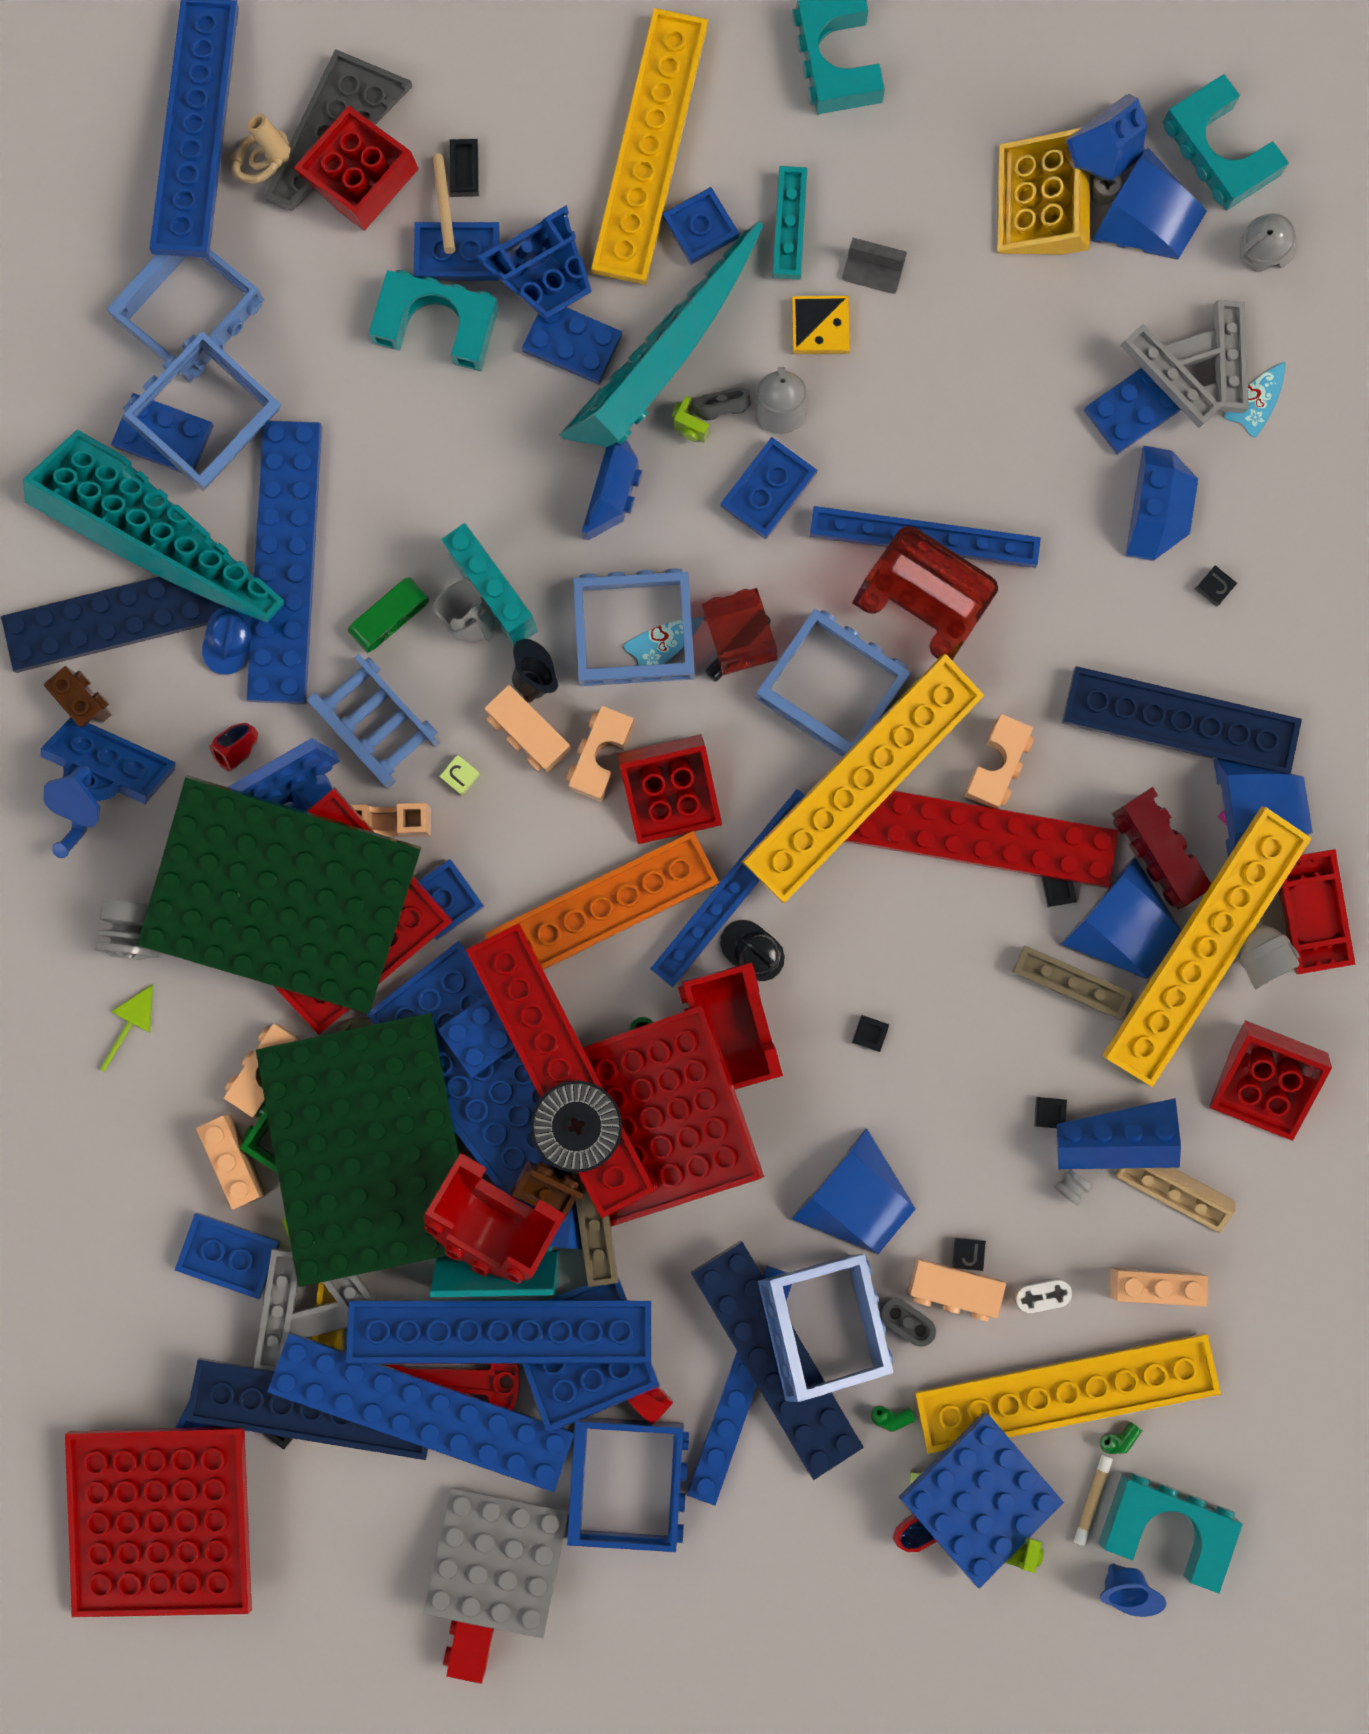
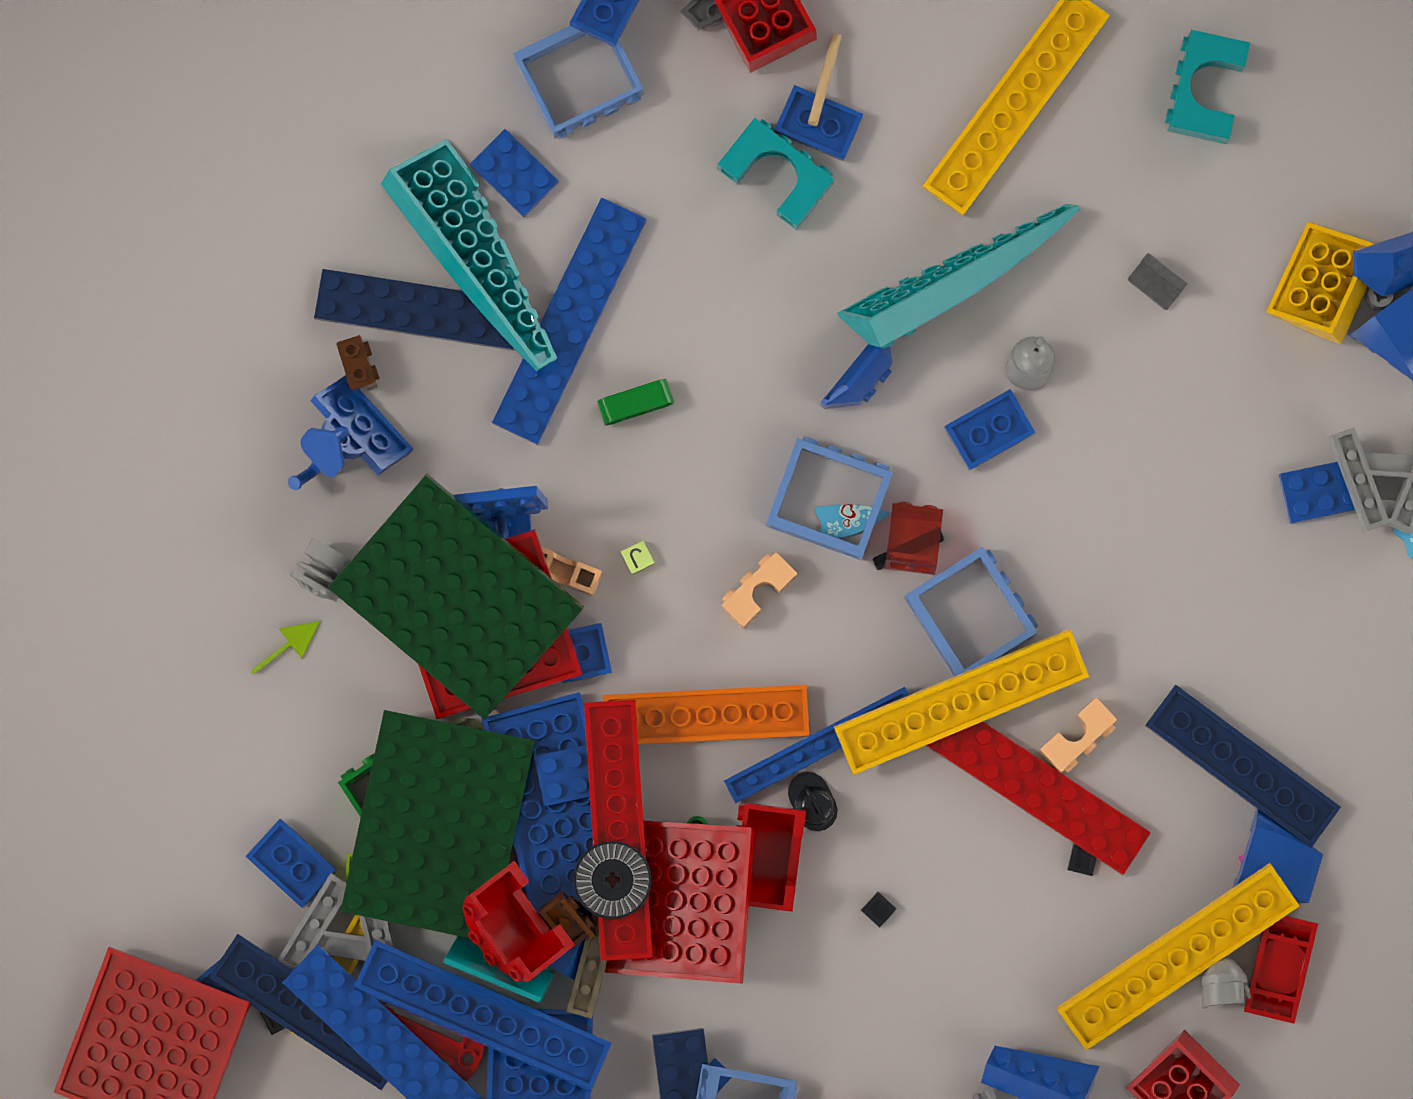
camera: 25 degrees right, 0 degrees up
medium blue window [123,331,282,491] -> none
light nougat brick [196,1115,267,1210] -> none
blue piece [202,606,251,675] -> none
red rock [209,723,258,772] -> none
light nougat arch [224,1023,303,1118] -> none
medium blue fence [307,654,439,789] -> none
light grey helmet [432,578,495,642] -> none
teal arch [441,523,538,646] -> none
black tile [450,139,479,197] -> none
blue wedge [476,205,592,319] -> none
light nougat brick [484,685,572,774] -> none
black piece [512,639,558,703] -> none
blue plate [522,307,622,385] -> none
red slope [617,734,722,844] -> none
blue plate [662,187,739,265] -> none
lime bracket [671,396,710,443] -> none
dark grey plate [694,388,751,420] -> none
teal plate [772,166,807,280] -> none
blue wedge [791,1128,916,1254] -> none
tile [792,296,850,354] -> none
blue plate [809,506,1041,568] -> none
clear red windscreen [852,526,998,660] -> none
dark tan plate [1012,946,1133,1020] -> none
black tile [1034,1097,1067,1128] -> none
blue wedge [1061,856,1182,979] -> none
dark red wedge [1112,787,1211,909] -> none
blue wedge [1125,446,1198,561] -> none
black tile [1195,565,1237,607] -> none

